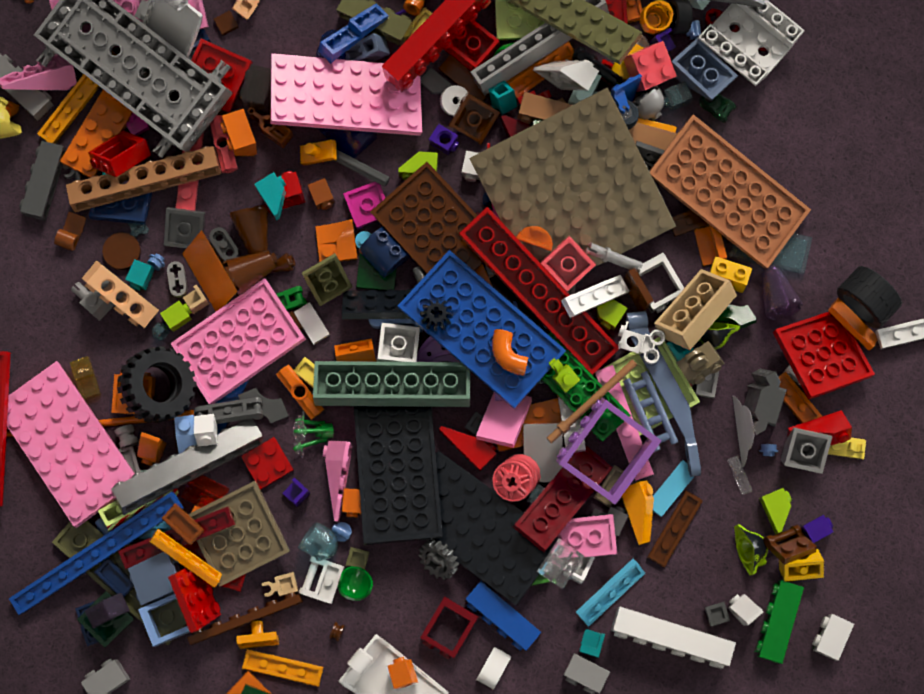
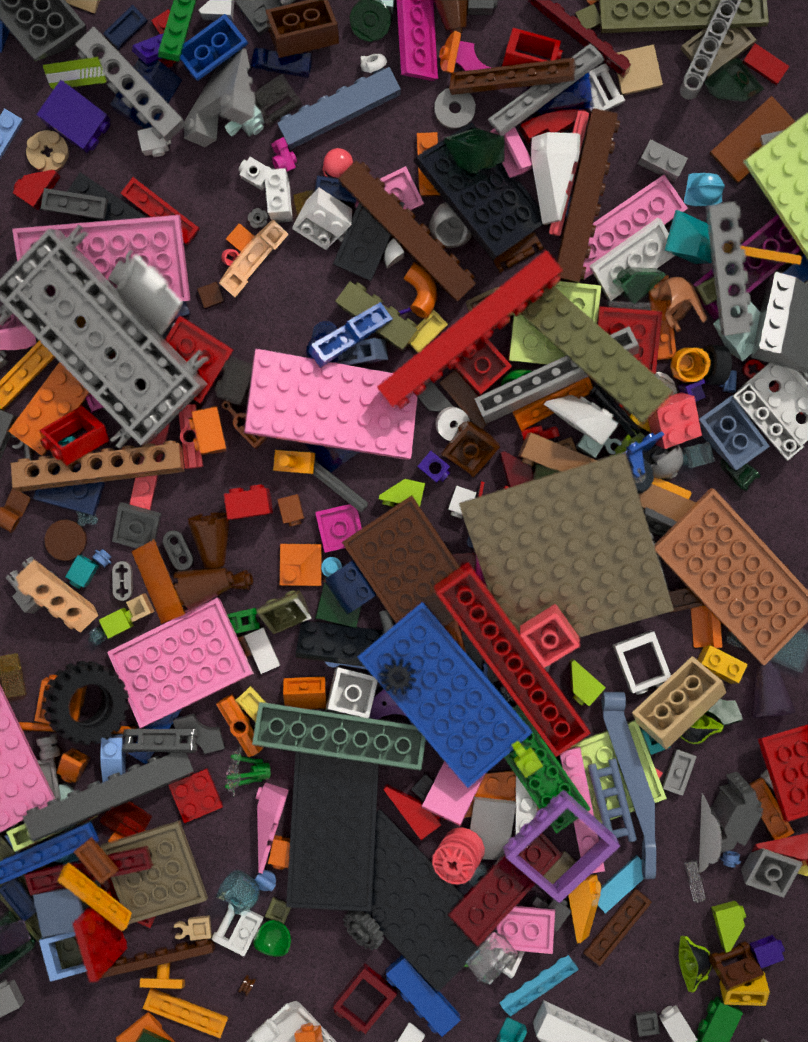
camera: 10 degrees right, 10 degrees up
white brick [194,414,217,447] -> none
teal slope [254,172,286,220] -> none
dark purple panel [283,477,310,507] -> none
teal brick [488,81,517,115] -> none
orange cylinder [492,329,528,376] -> none
orange plate [516,226,553,252] -> none
medium nougat bar [547,360,637,444] -> none
white plate [561,275,629,318] -> none
light grey pin [586,242,643,273] -> none
white piece [618,321,665,364] -> none
reddish brown plate [623,268,653,312] -> none
dark tan brick [676,341,725,385] -> none

